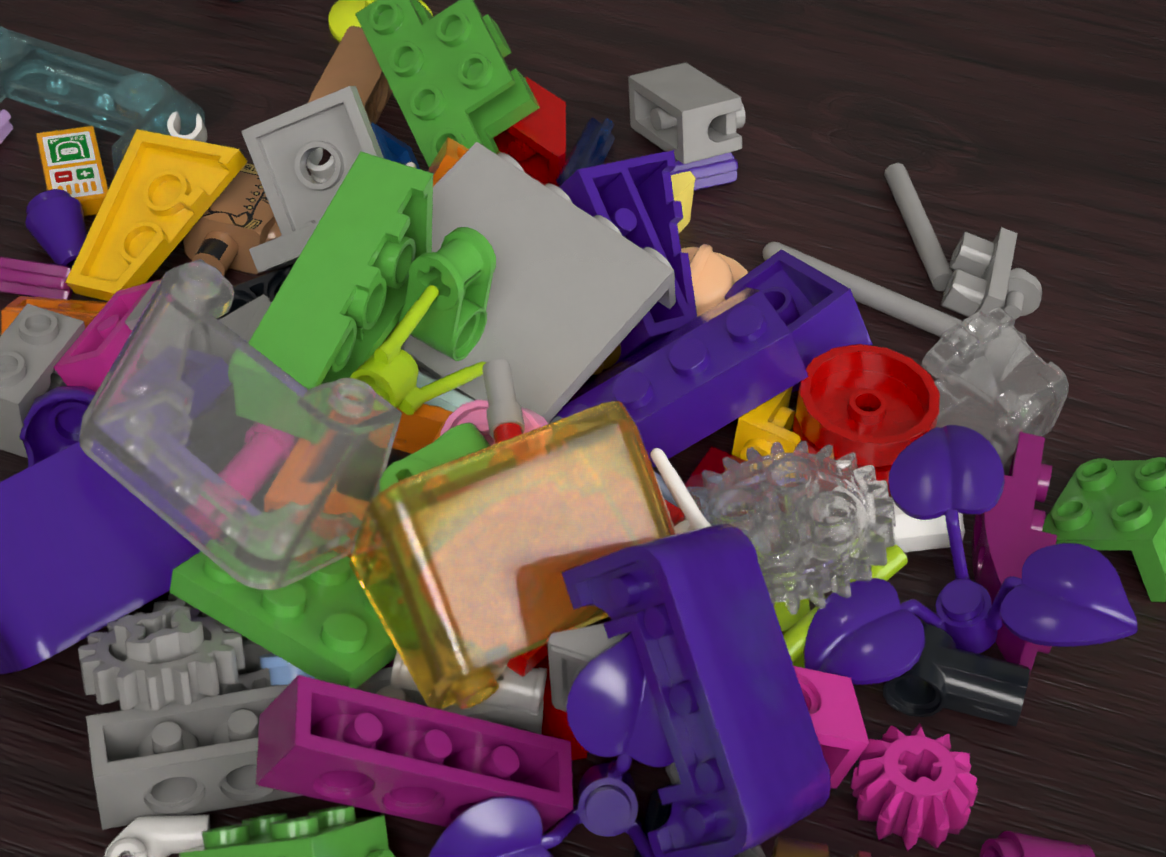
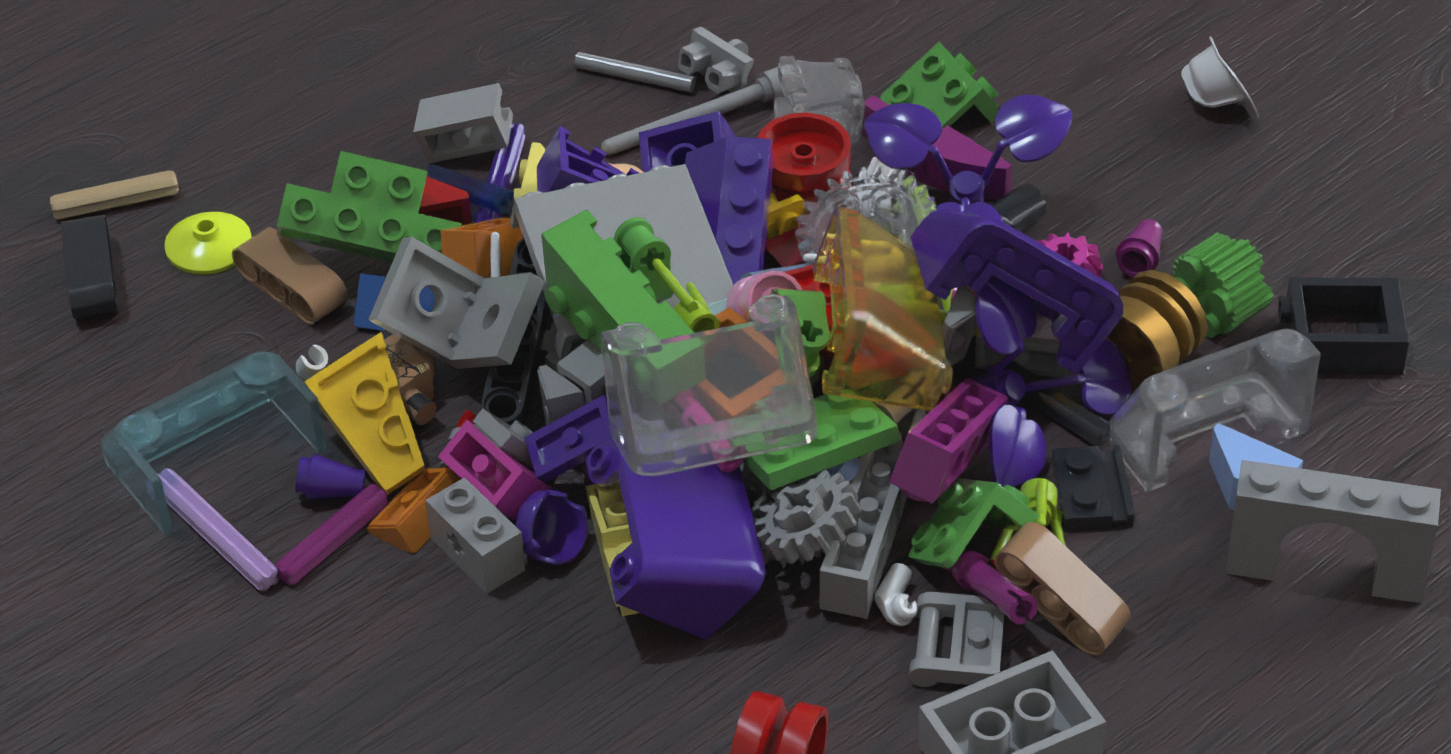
camera: 55 degrees left, 0 degrees up
tile [36,126,108,216] -> none
light grey piece [482,359,526,476] -> none

